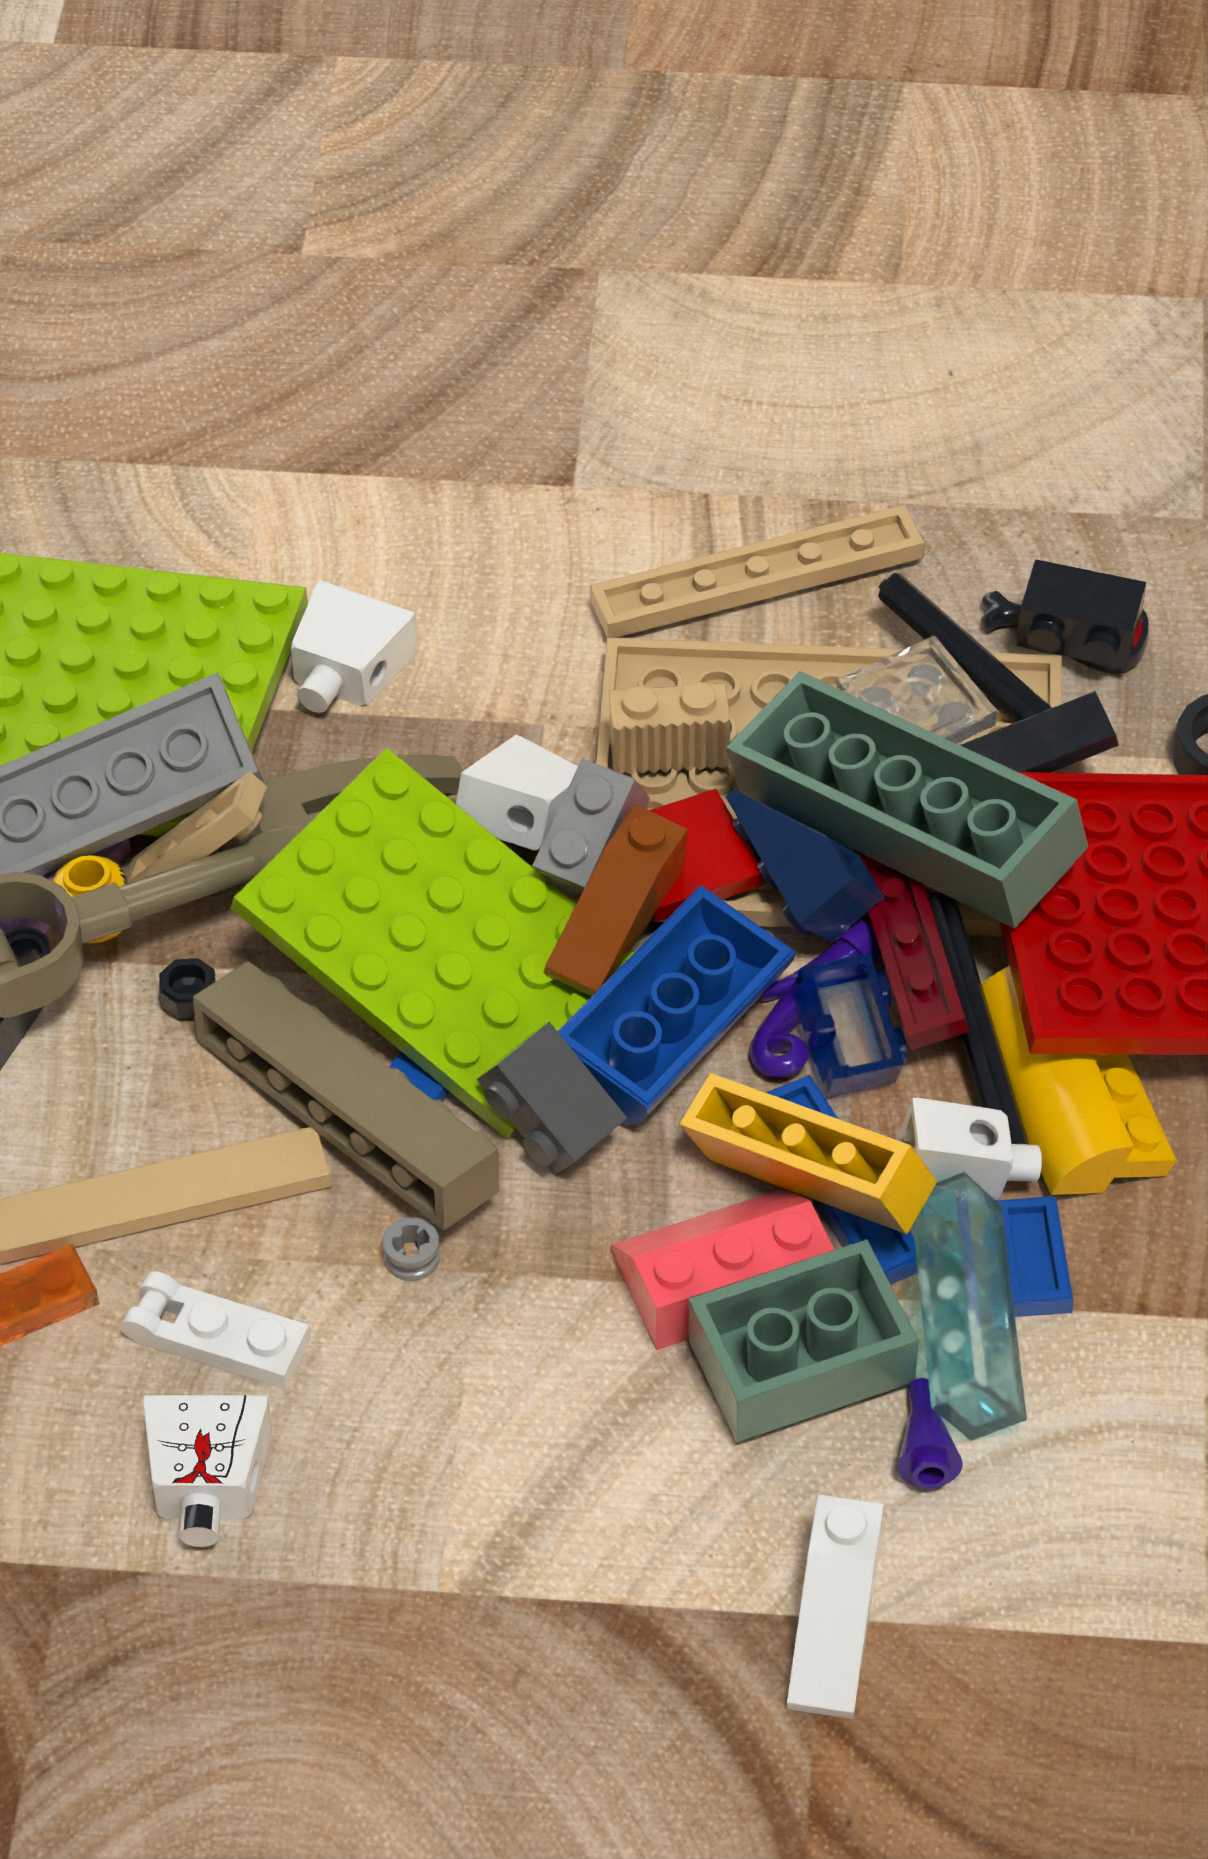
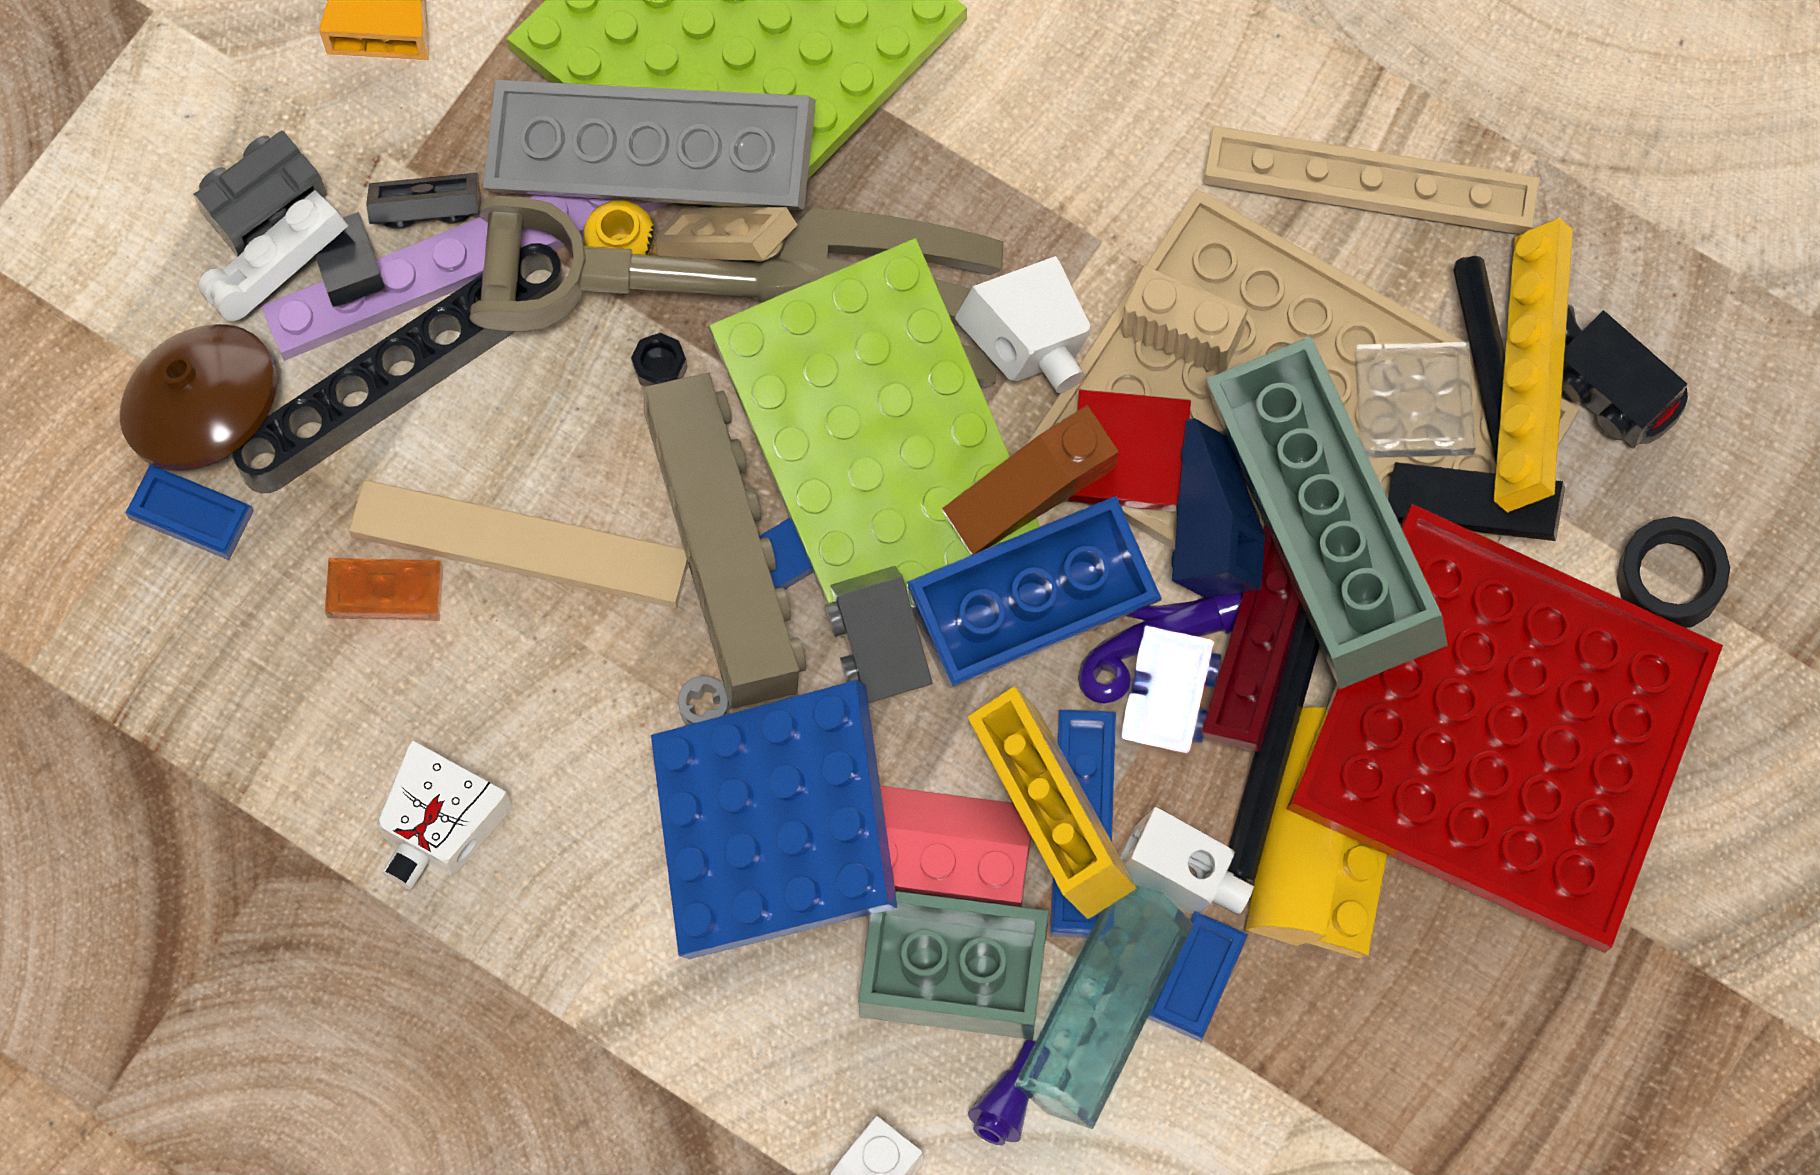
camera: 30 degrees right, 20 degrees up
white plate [121,1271,311,1389] -> none
white torso [291,580,418,713] -> none
light grey brick [532,758,650,896] -> none
none -> blue plate [651,680,897,959]
none -> yellow plate [1494,217,1573,513]

